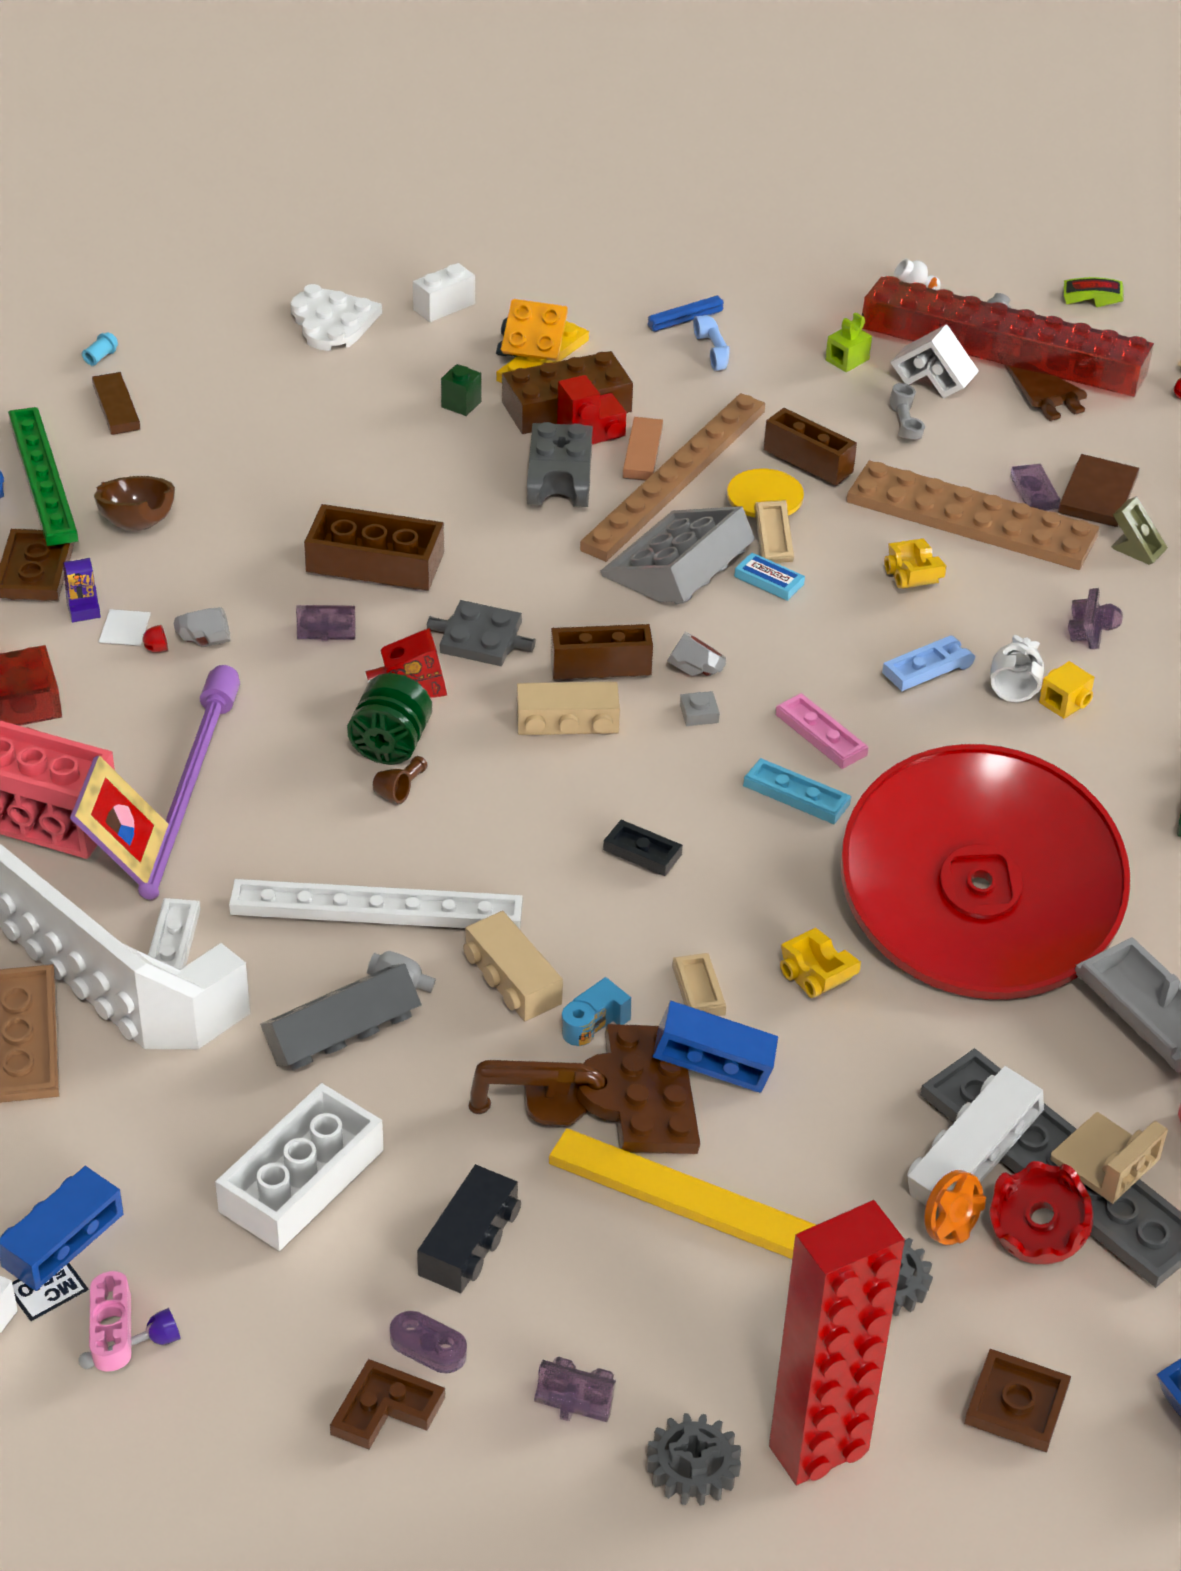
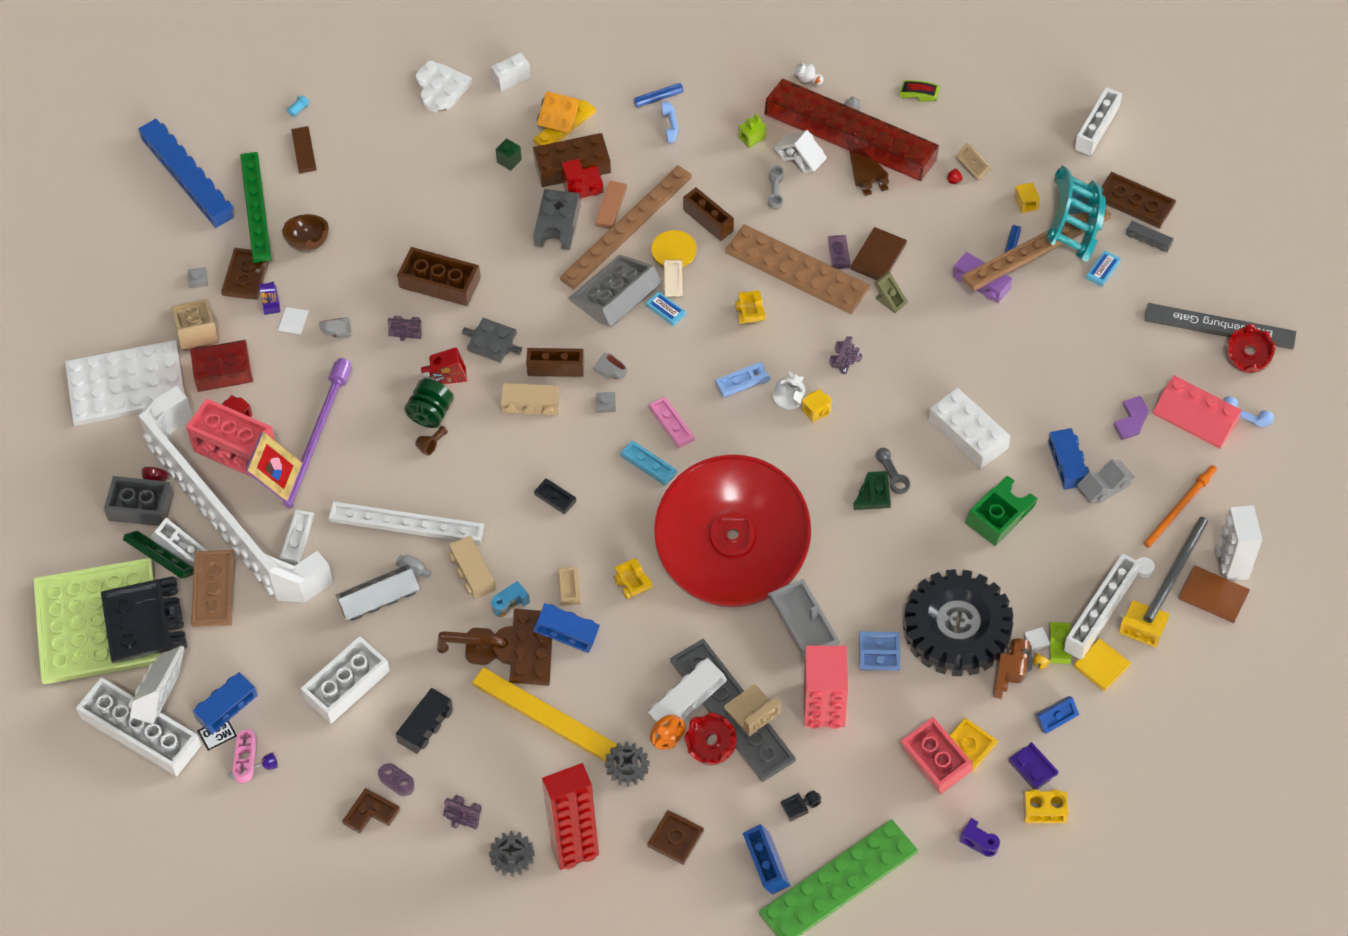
camera: 10 degrees right, 15 degrees up
red hinge [142,624,168,652] -> none

